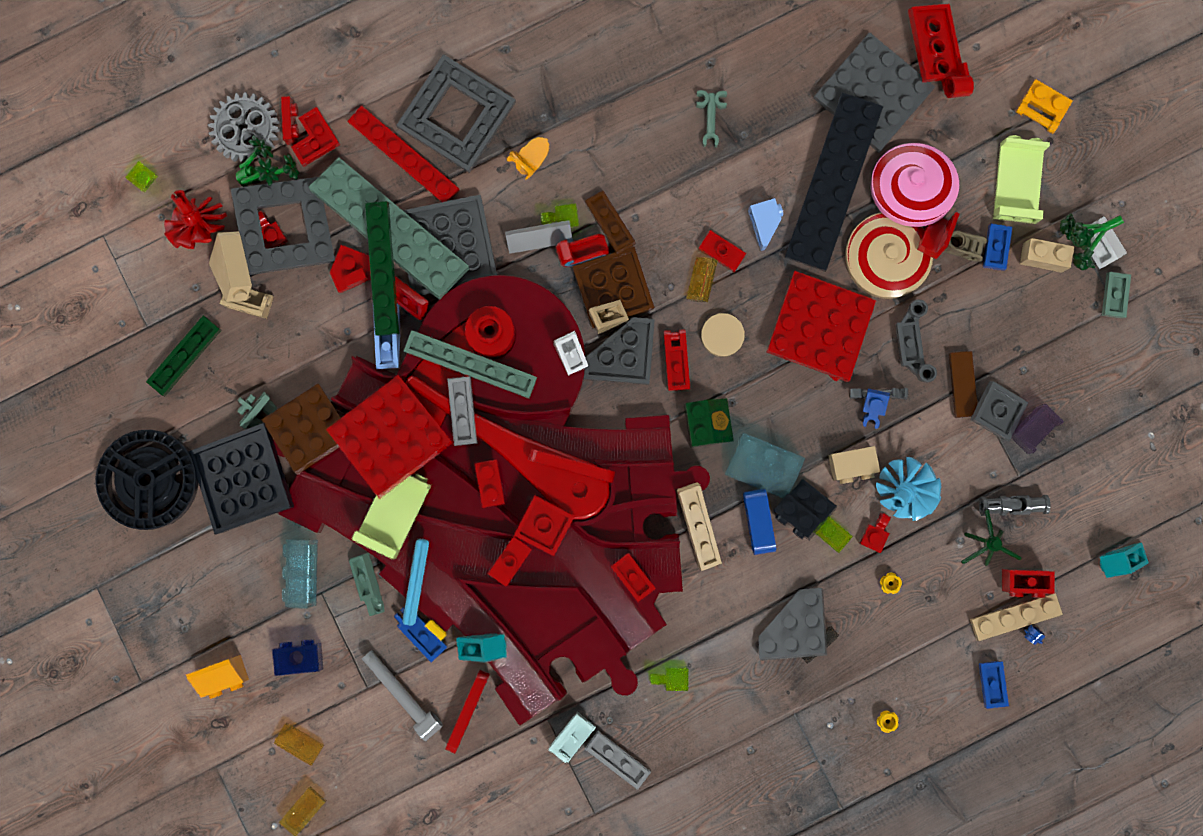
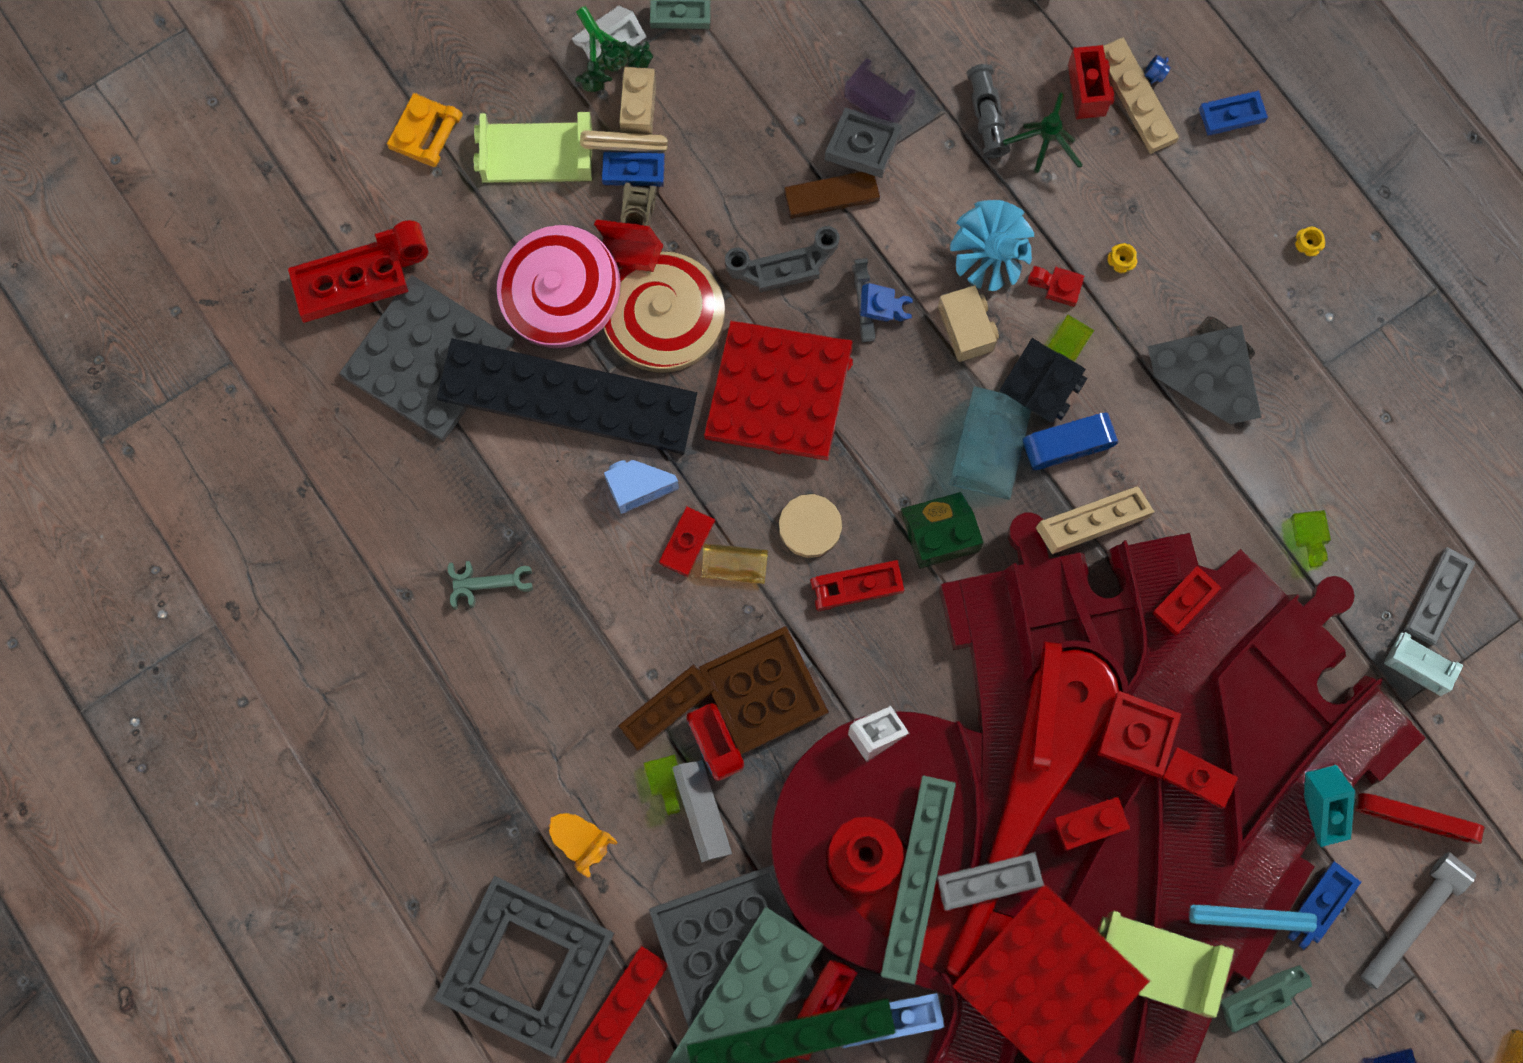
camera: 100 degrees left, 10 degrees down
yellow tile [425,620,448,641] -> none
dark grey plate [584,317,655,385] -> none
tan slope [589,300,629,334] -> none
none -> tan axle [580,130,668,153]

